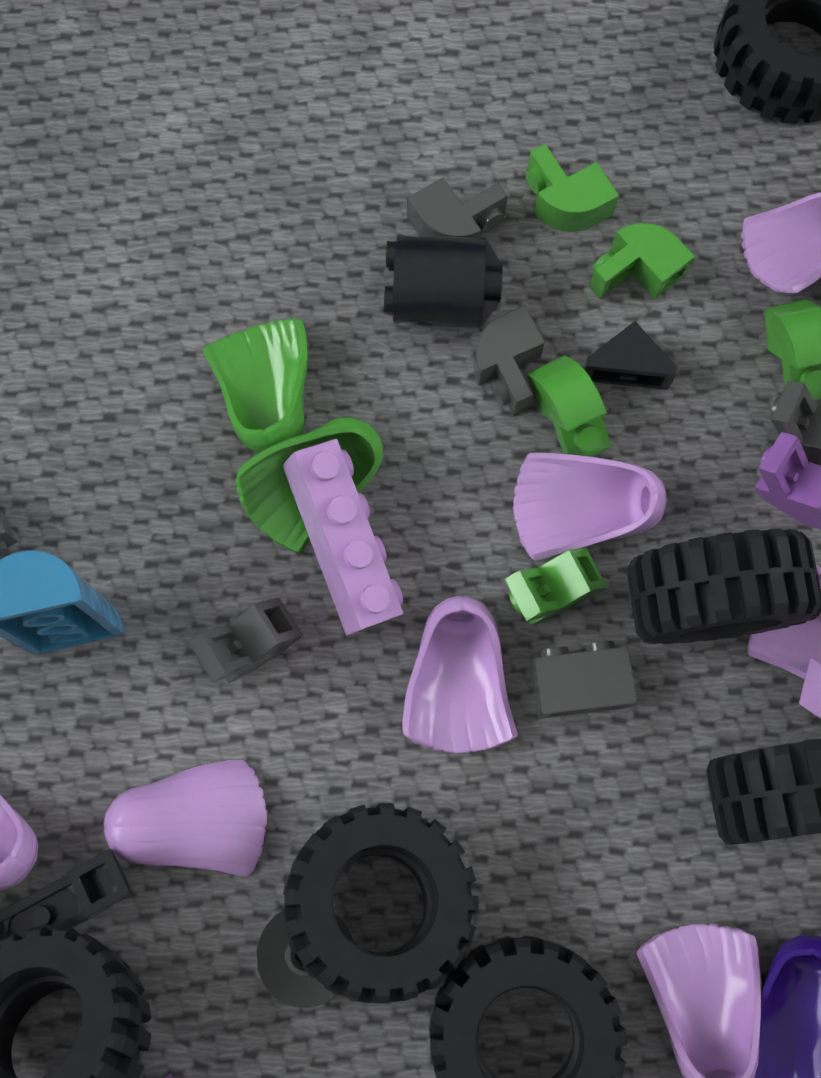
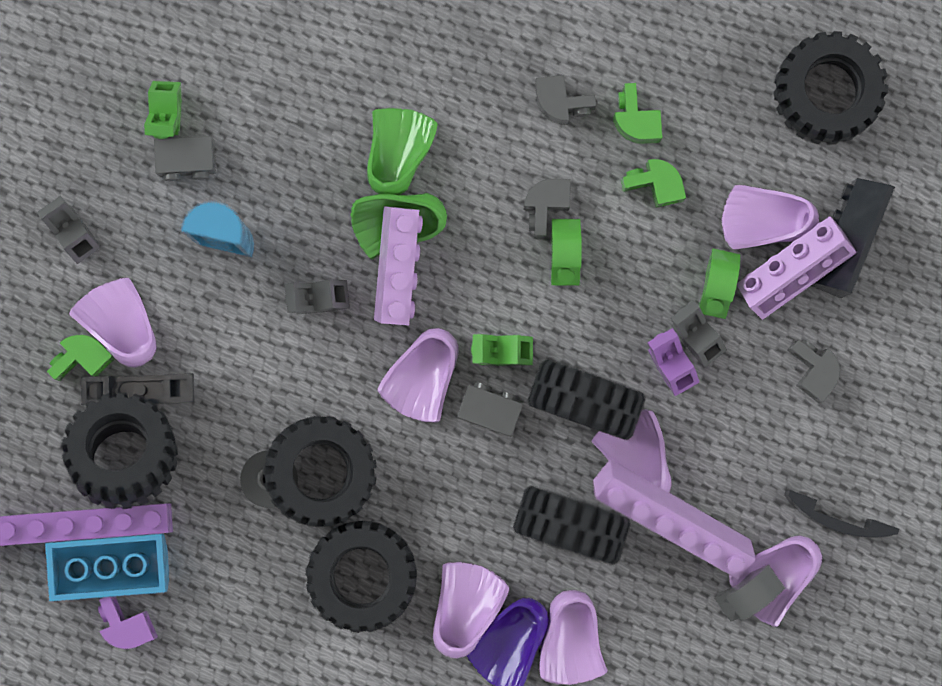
camera: 25 degrees right, 10 degrees up
lavender hair [104,760,267,877] -> none
black cylinder [384,234,503,328] -> none
lavender hair [513,452,667,561] -> none
black slope [584,321,677,390] -> none

